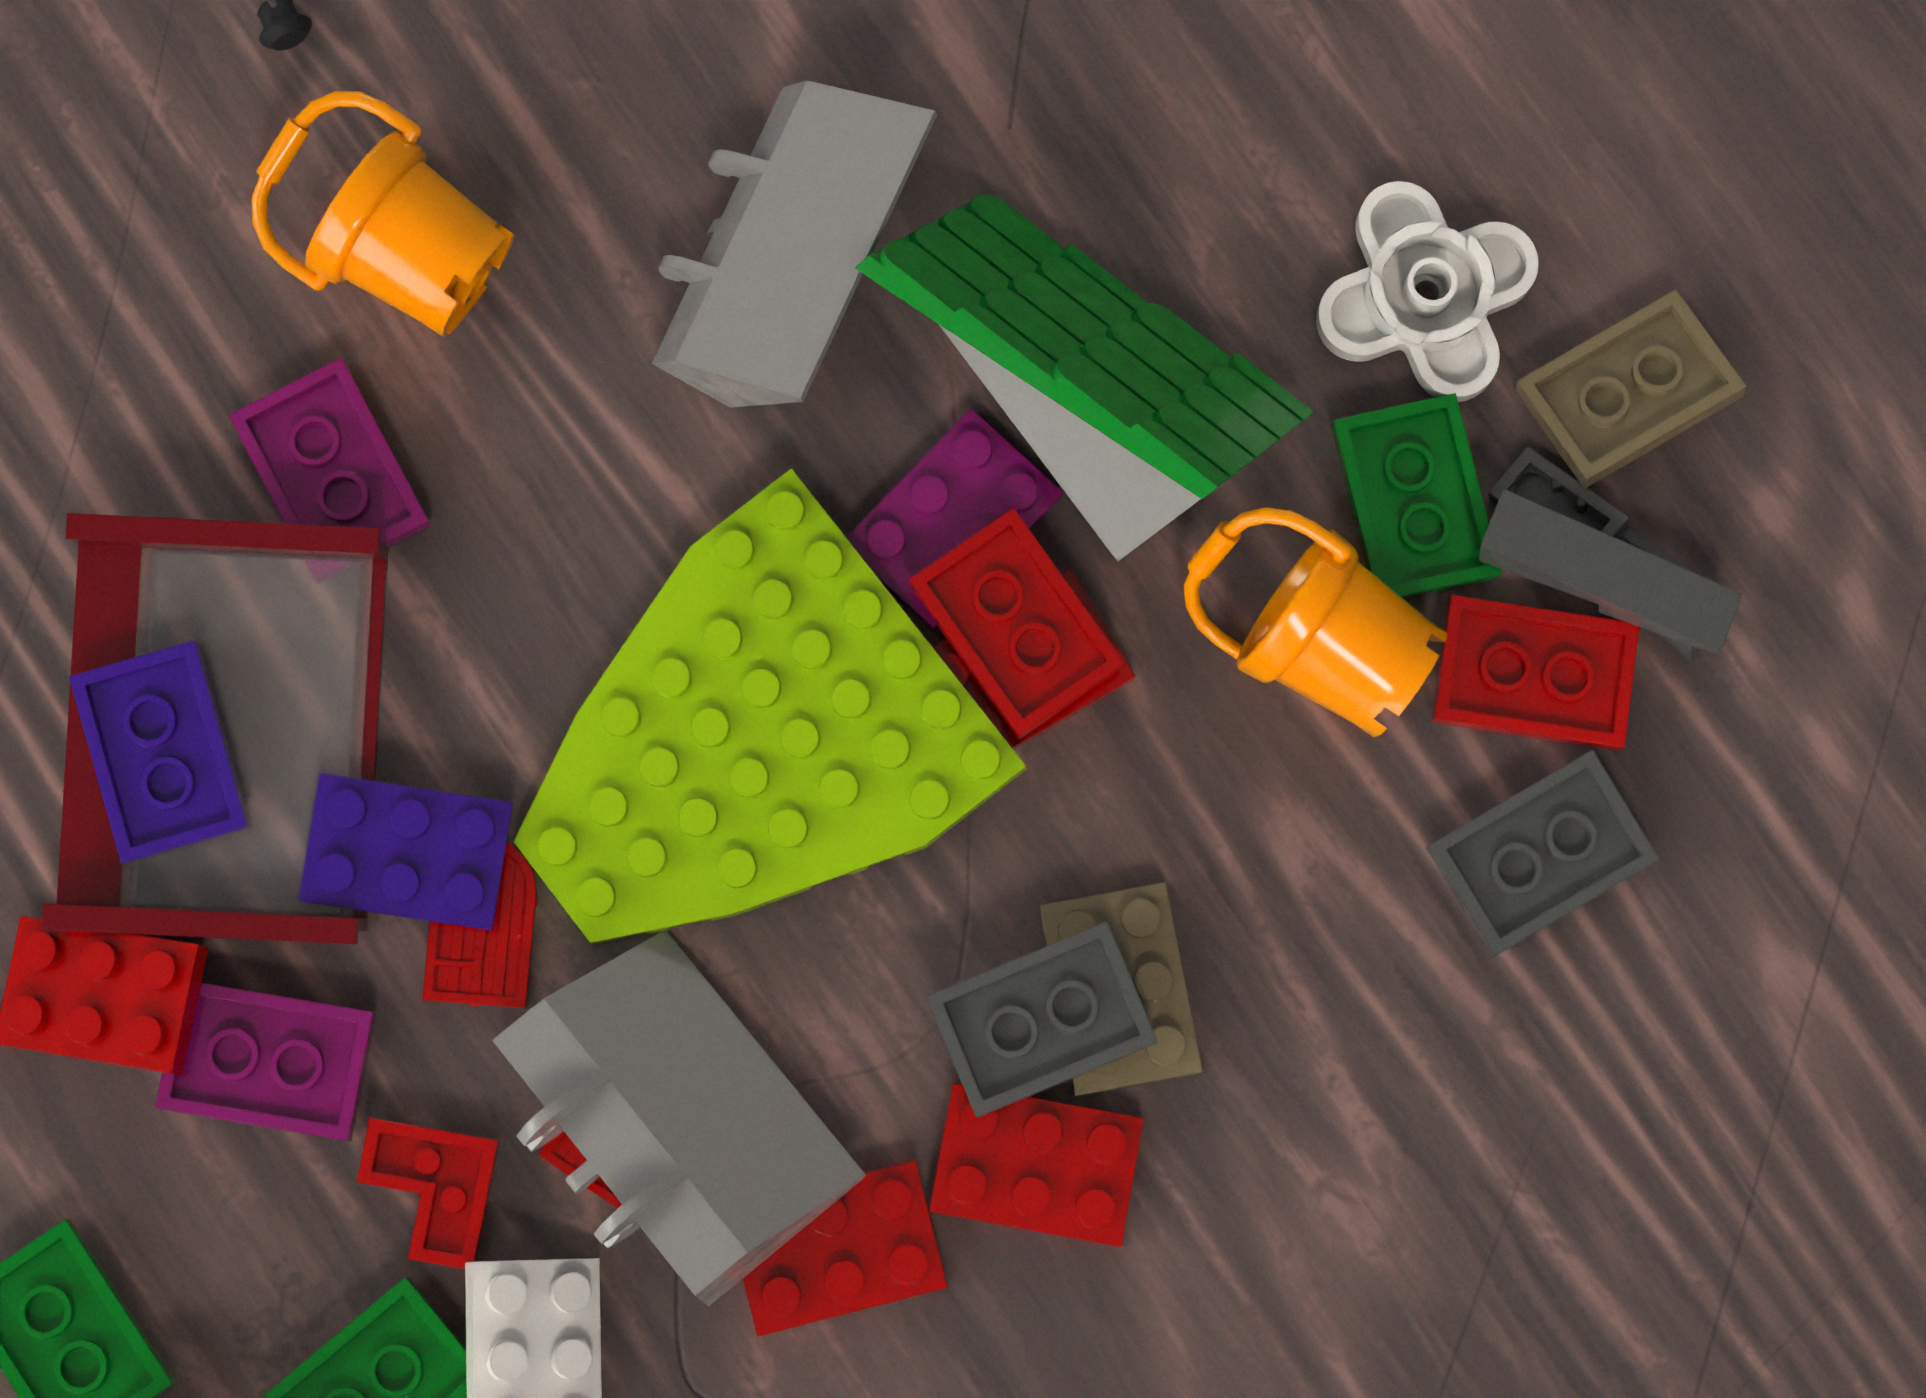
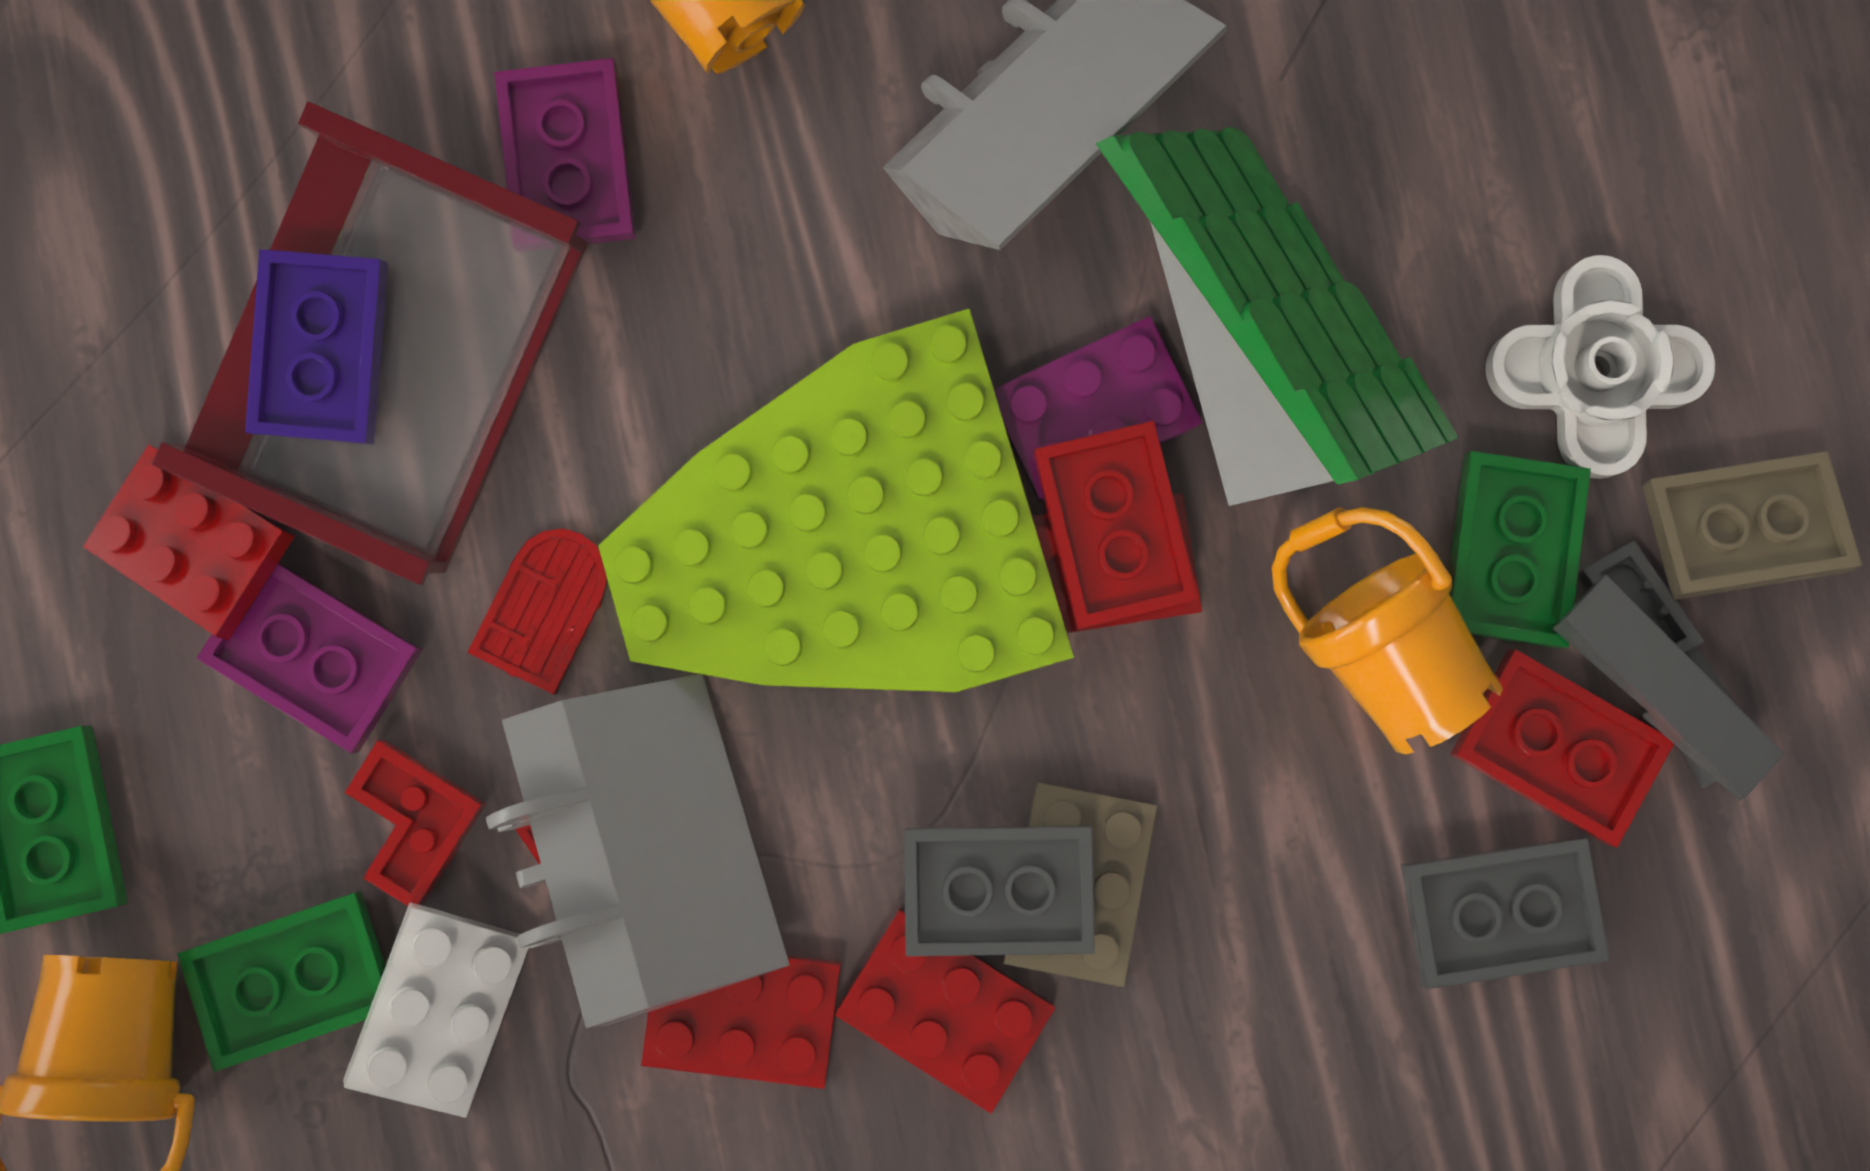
camera: 25 degrees right, 5 degrees up
dark purple plate [298,773,514,931] -> none

